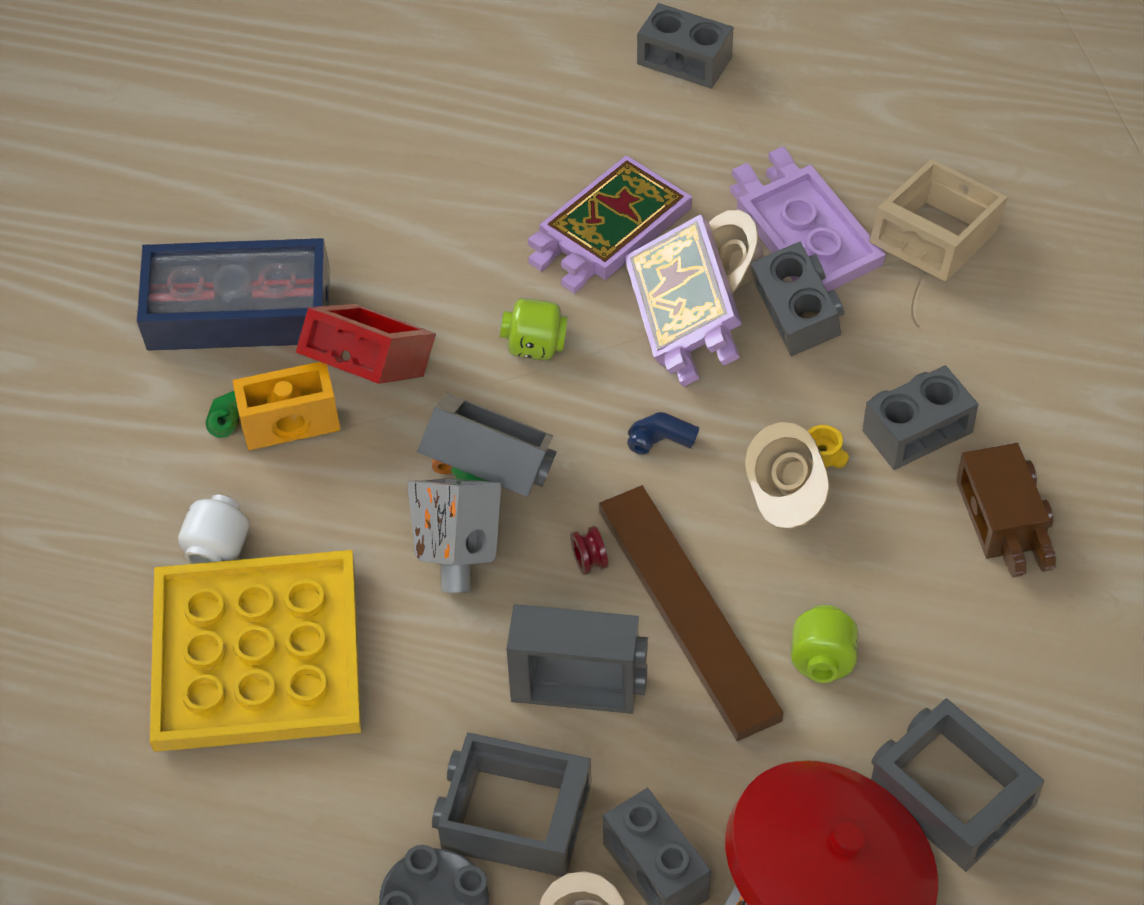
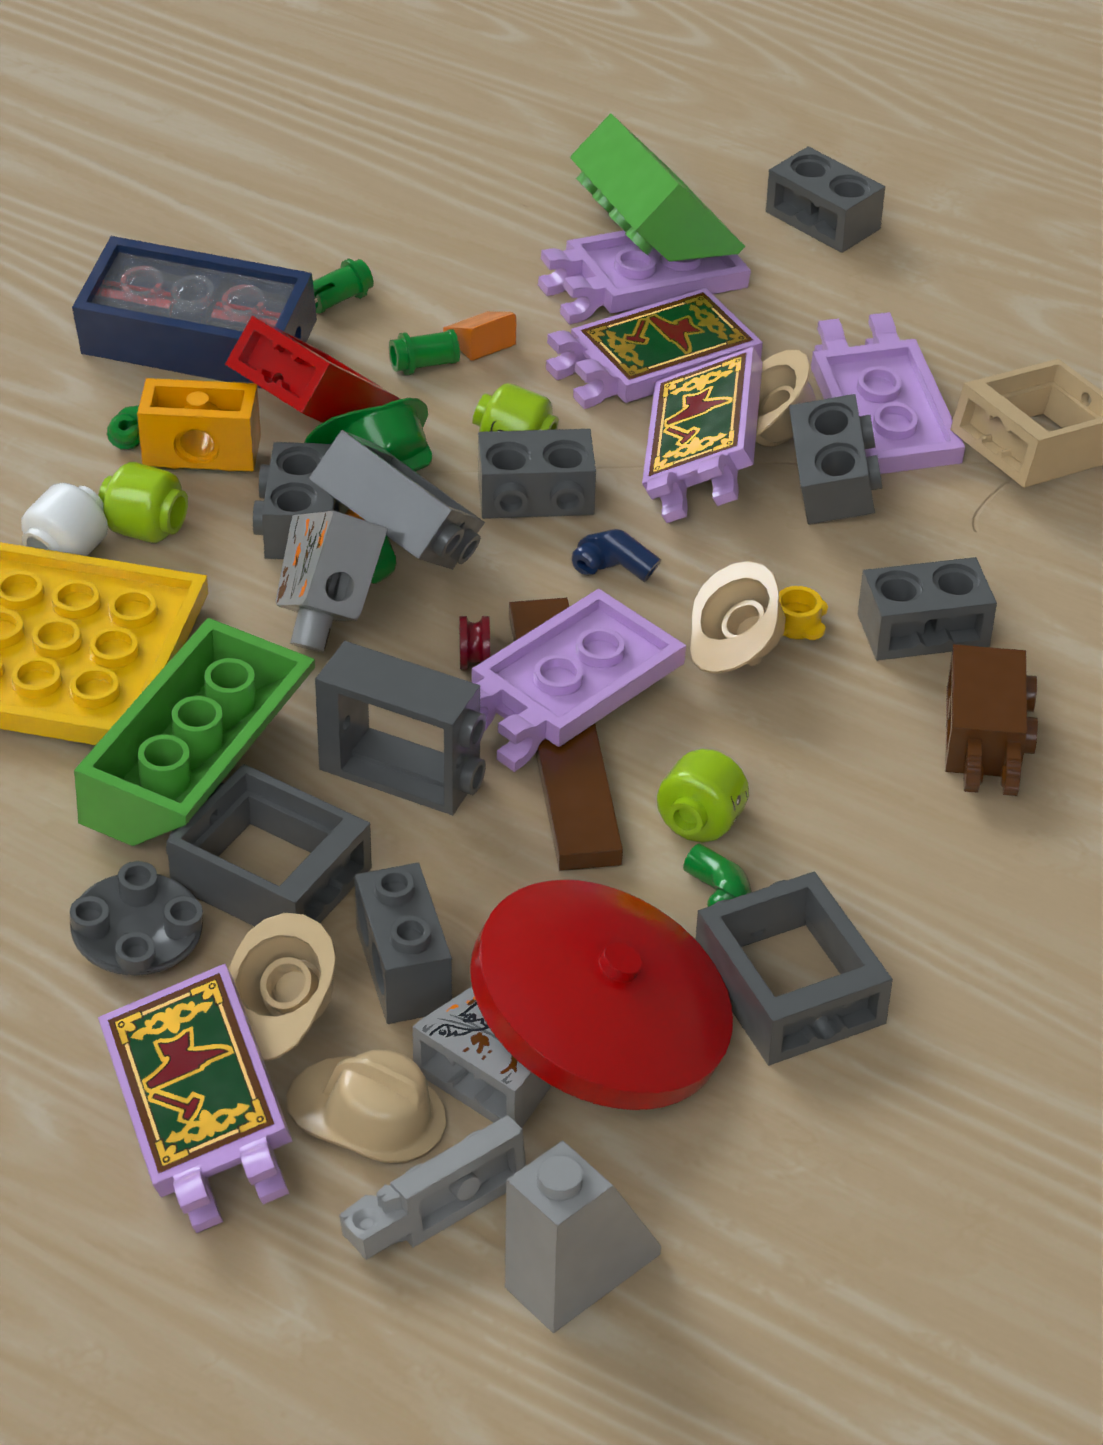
camera: 15 degrees right, 10 degrees down
none -> bright green slope [74,618,315,846]
none -> lime head [98,462,188,543]
none -> dark grey brick [253,442,341,559]
none -> green piece [304,398,432,471]
none -> green pin [313,258,374,314]
none -> green pin [389,329,460,375]
none -> orange slope [443,311,517,361]
none -> lavender tile [472,588,686,772]
none -> dark grey brick [478,429,596,519]
none -> lavender tile [538,230,751,324]
none -> bright green slope [570,113,746,262]
none -> green arm [683,843,752,907]

